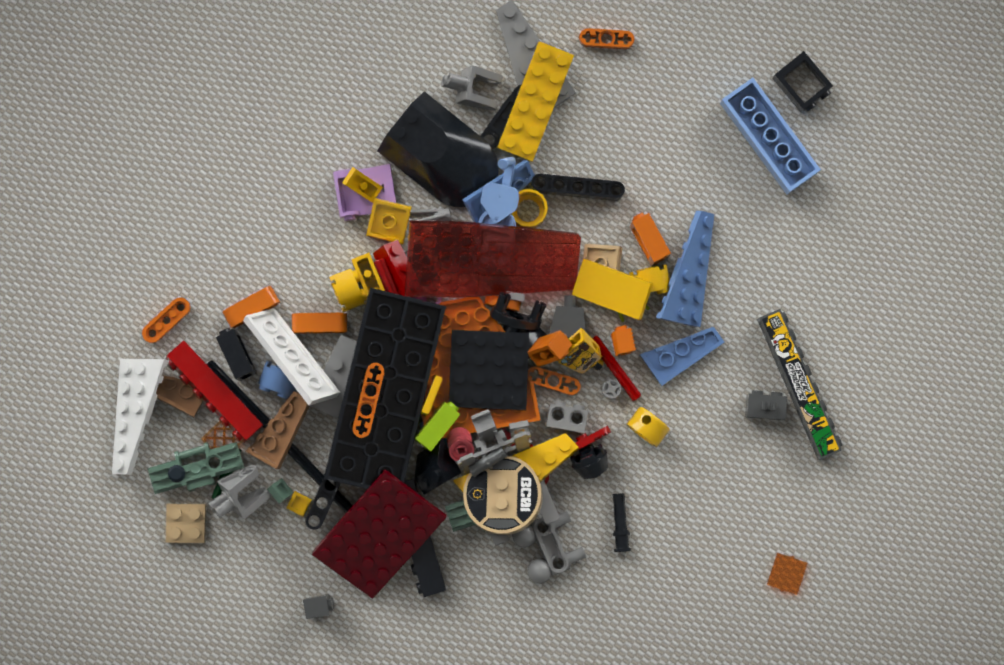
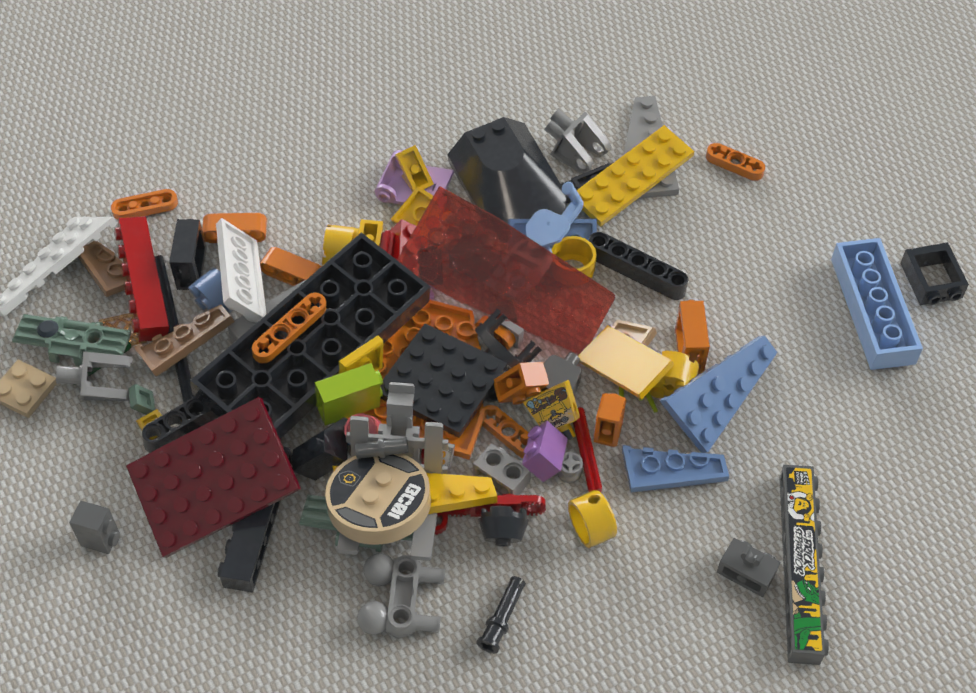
camera: 30 degrees right, 30 degrees down
none -> medium lavender brick [522,421,568,482]

